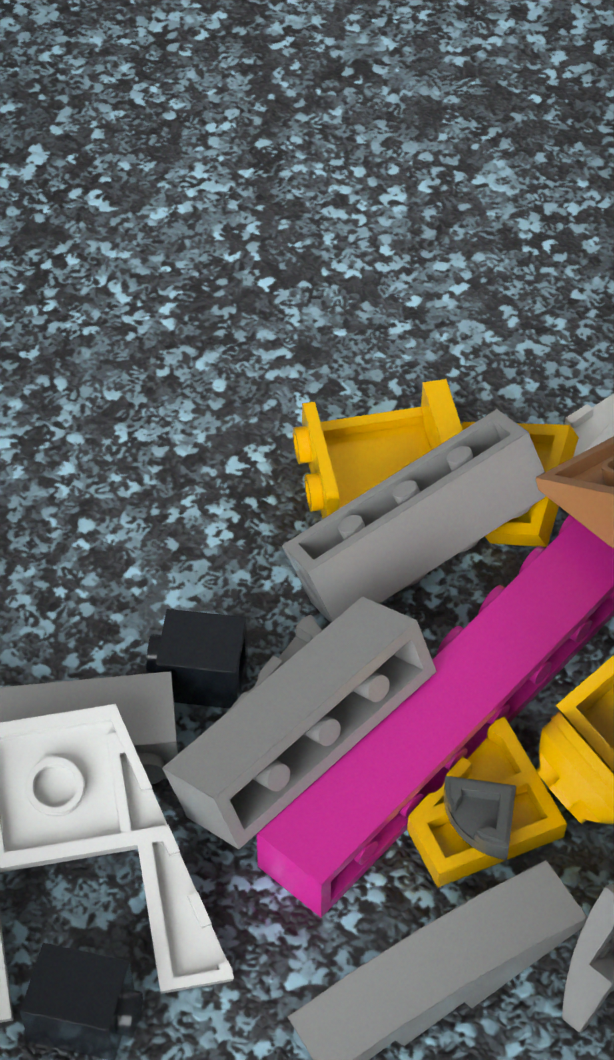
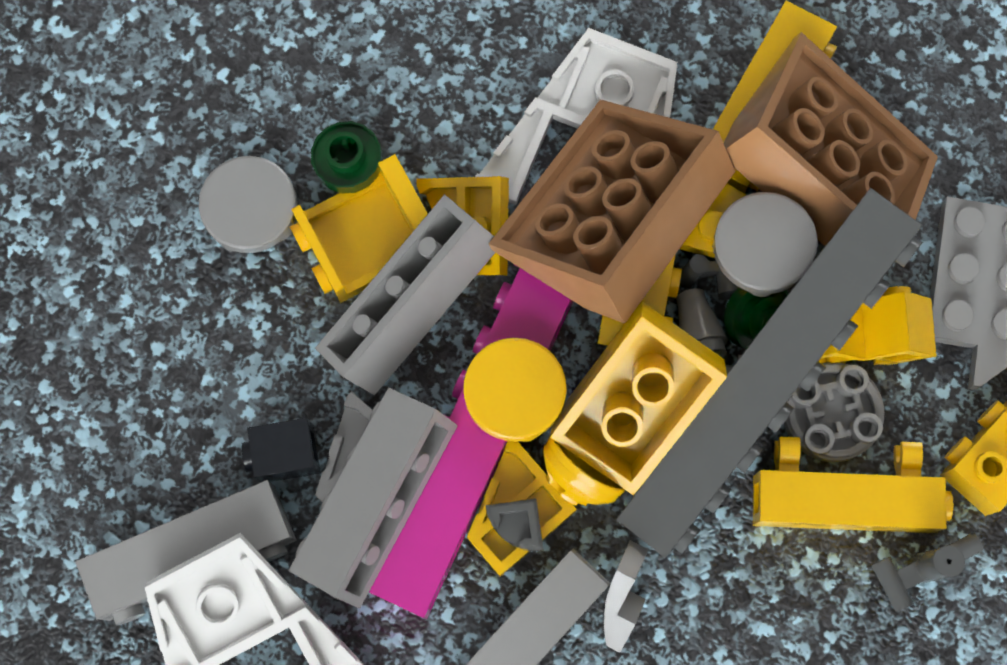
camera: 15 degrees left, 25 degrees up
none -> light grey tile [199,156,298,253]
none -> dark green plate [311,121,383,193]
none -> yellow tile [464,338,566,442]

